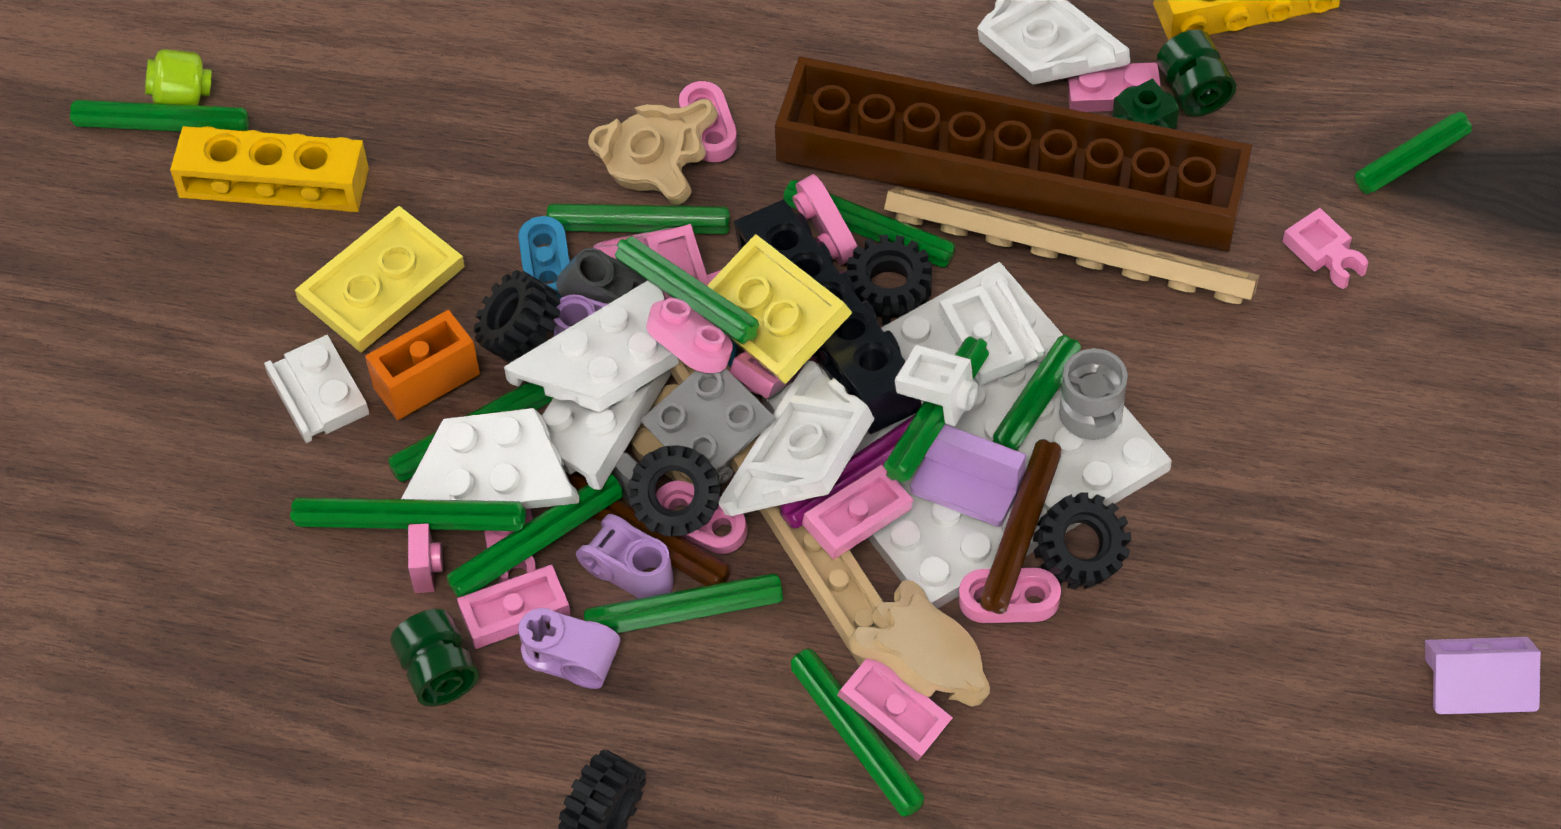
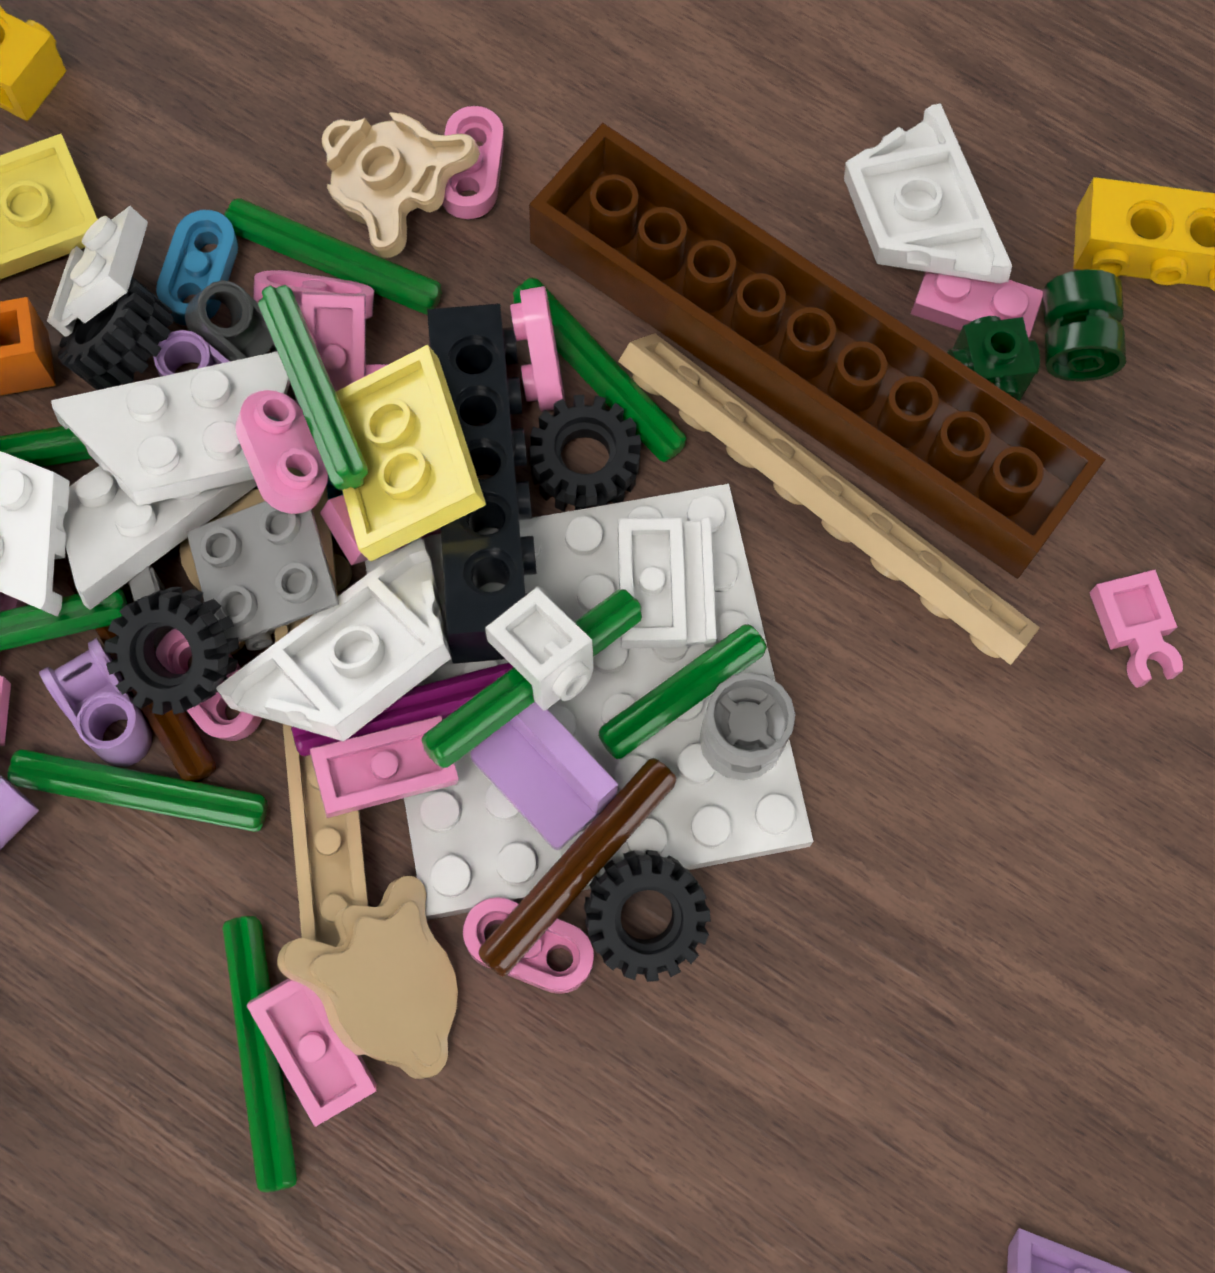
camera: 15 degrees right, 15 degrees up
none -> white plate [47,206,148,337]

